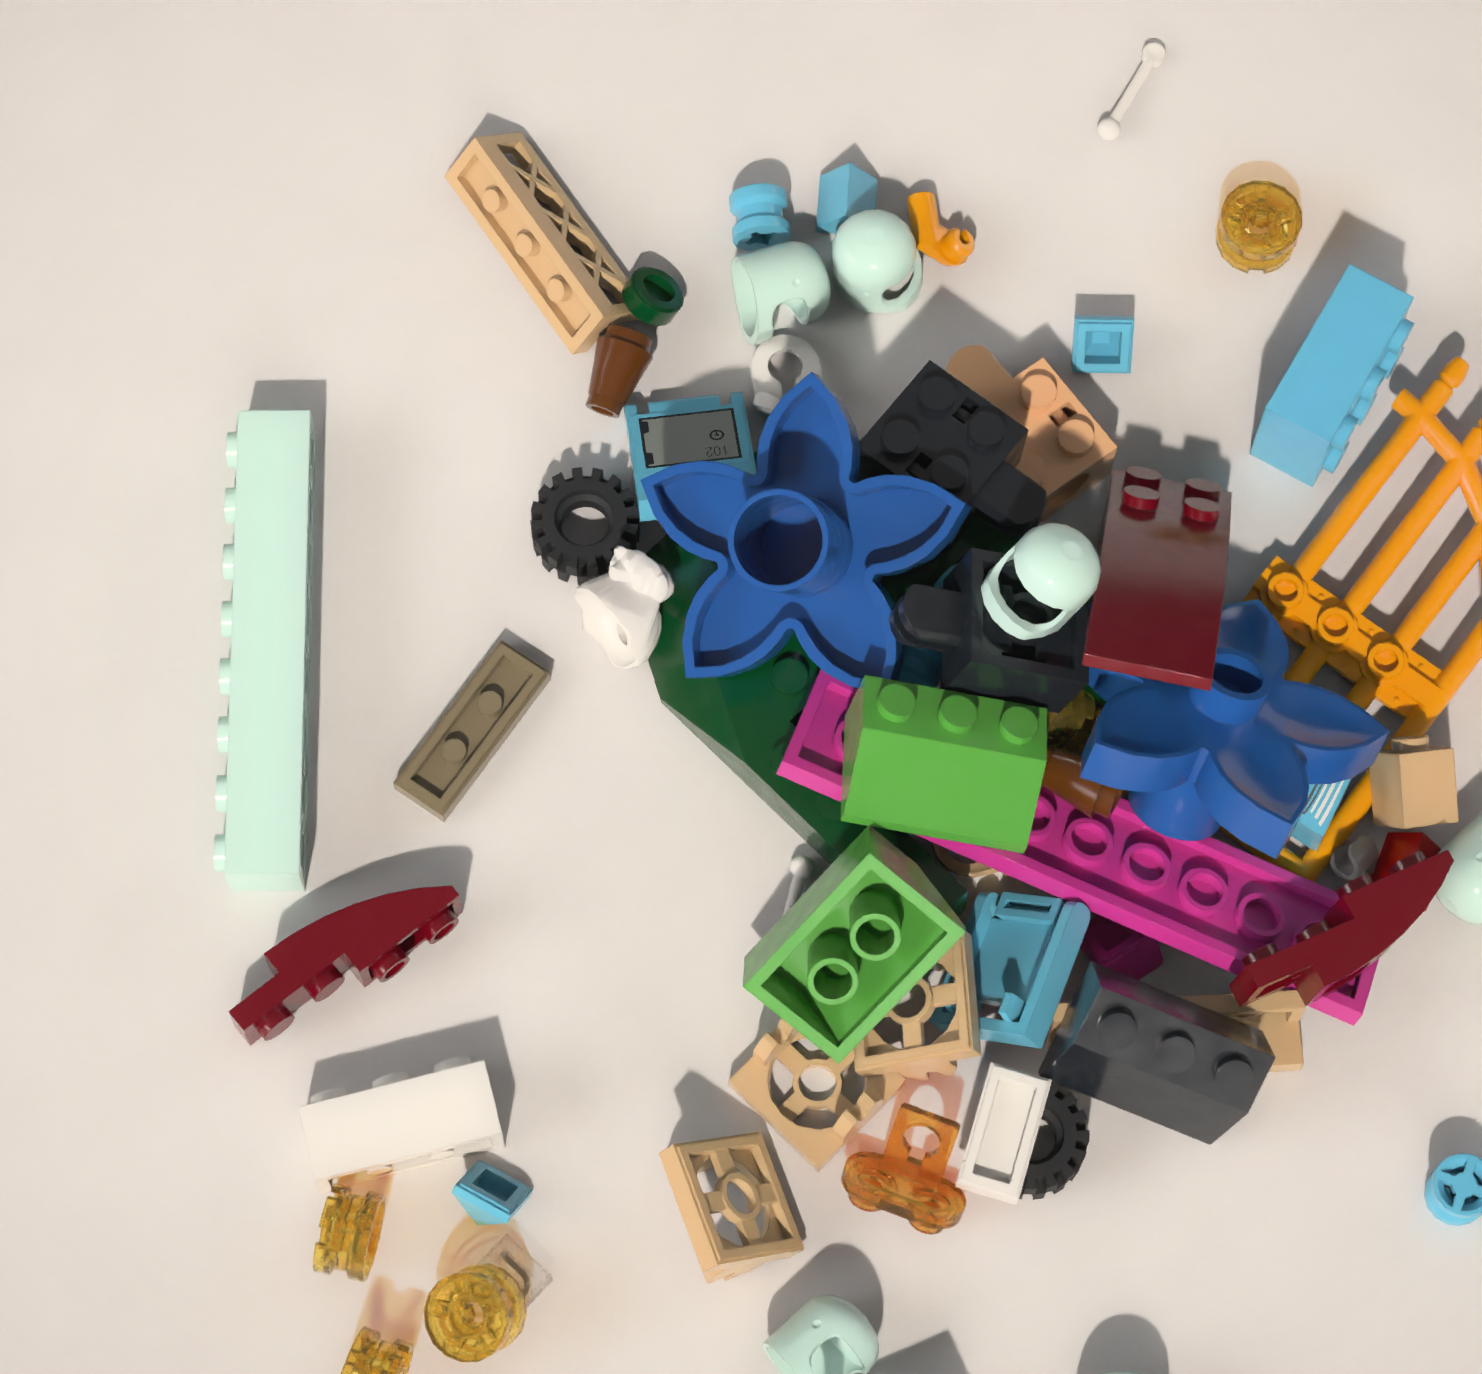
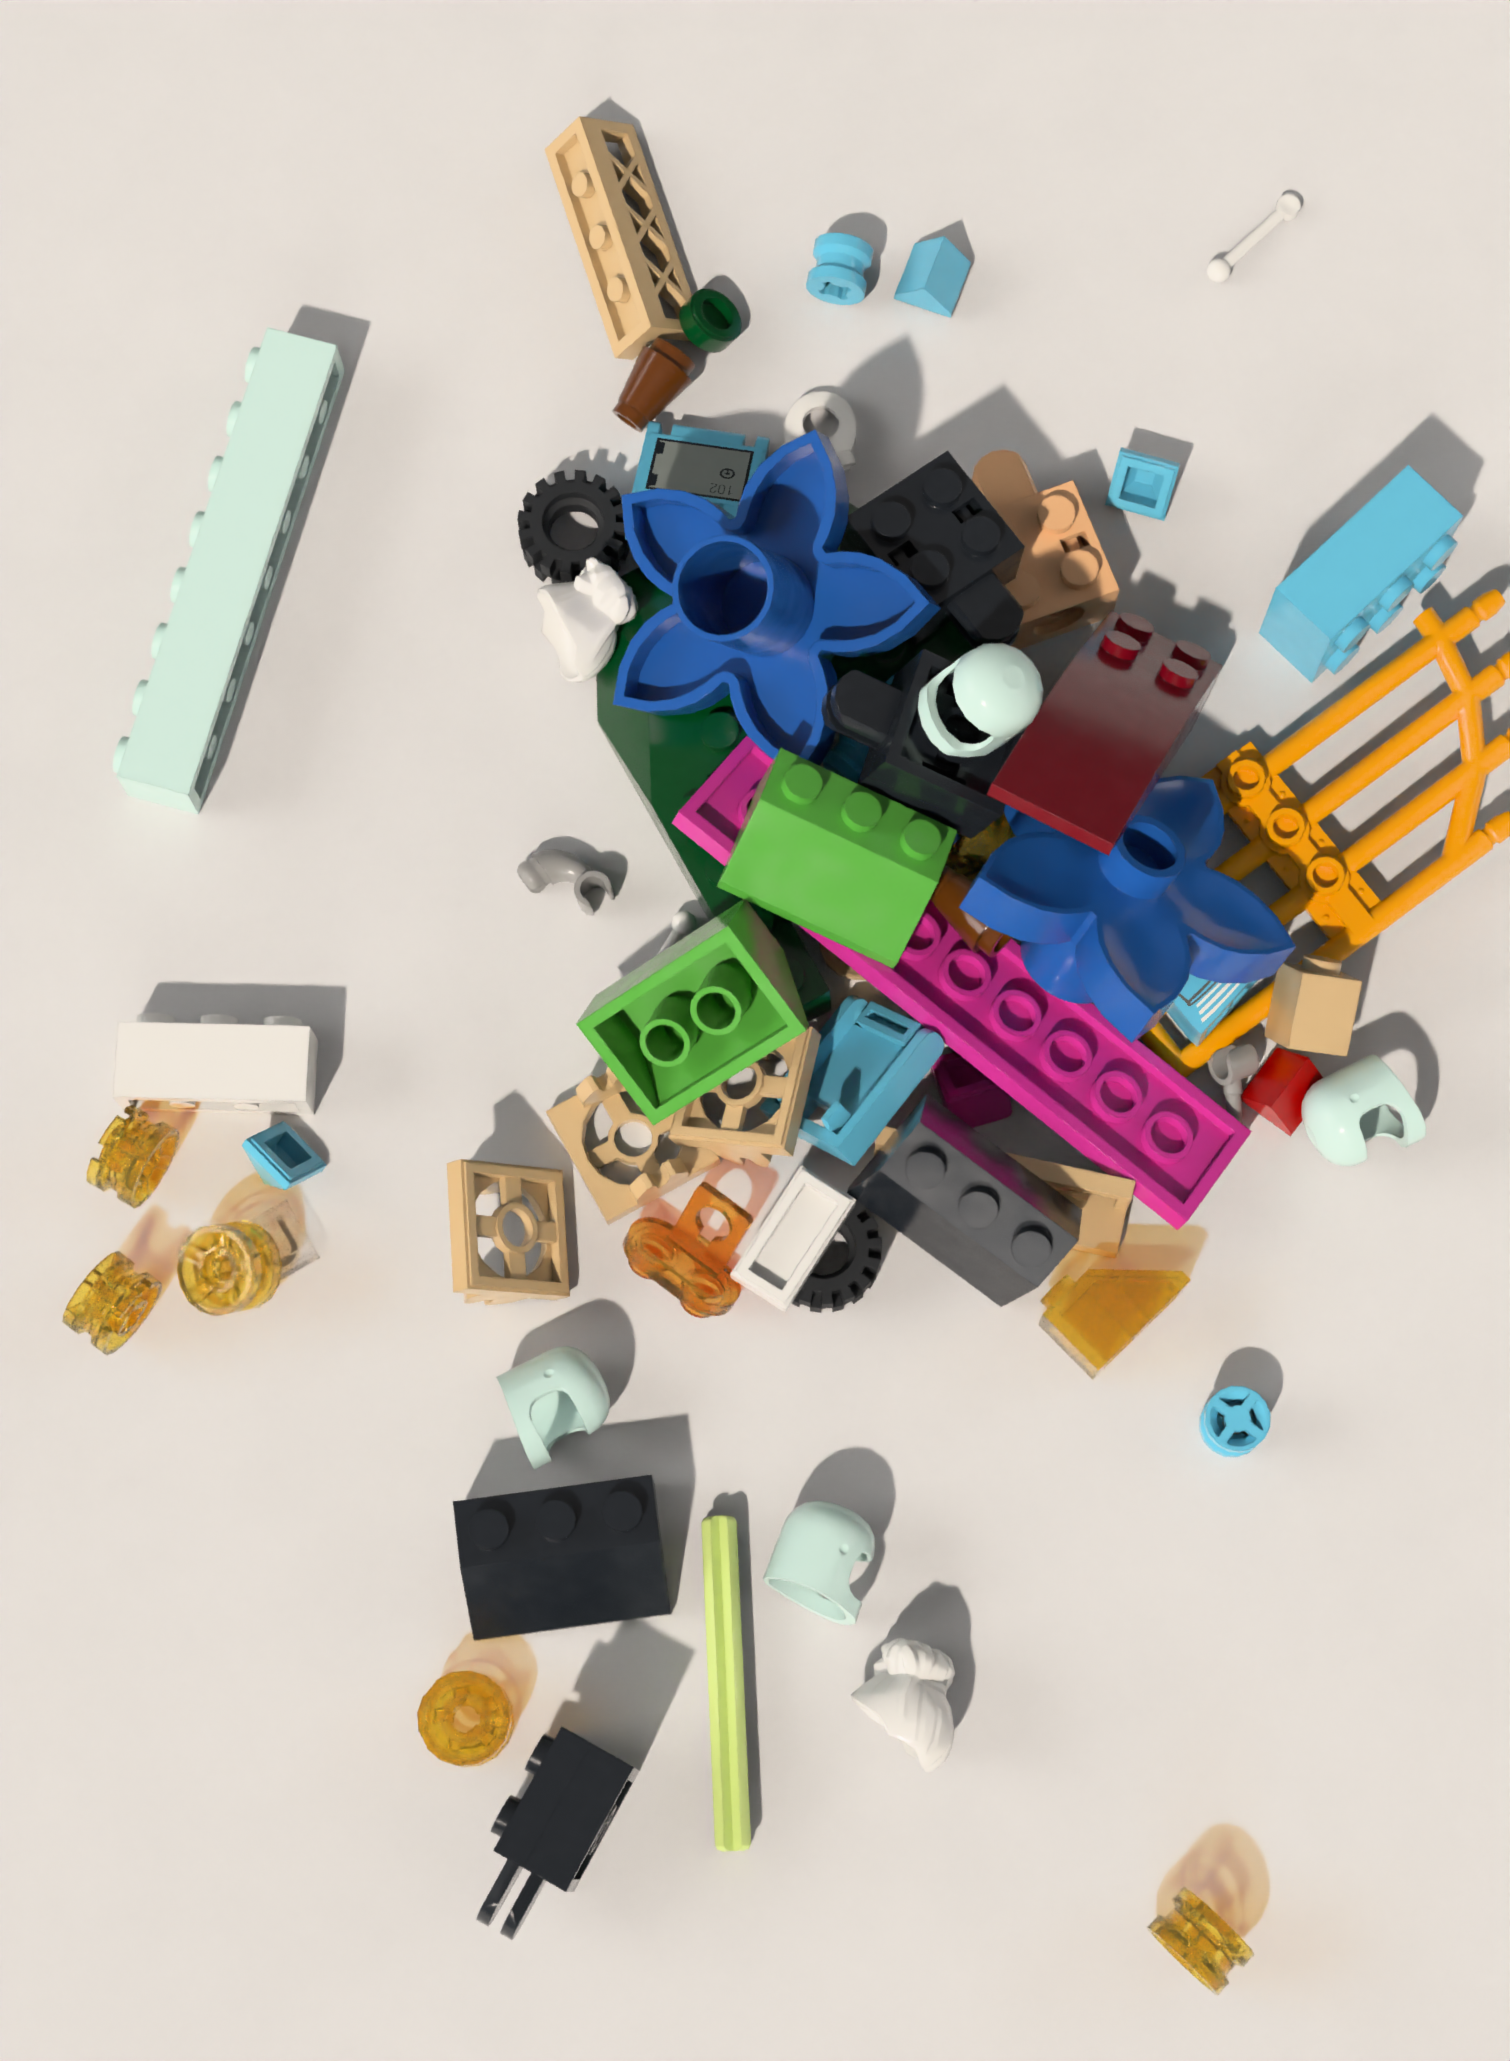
camera: 20 degrees right, 5 degrees up
dark red slope [228,885,463,1046] -> none
dark tan tile [393,640,551,822] -> none
light aqua helmet [731,241,831,346] -> none
light aqua helmet [832,209,923,313] -> none
light orange arm [907,191,975,266] -> none
clear yellow wheel [1215,180,1302,274] -> none
dark red slope [1228,850,1454,1008] -> none
none -> light grey arm [517,849,615,915]
none -> clear yellow slope [1038,1269,1191,1380]

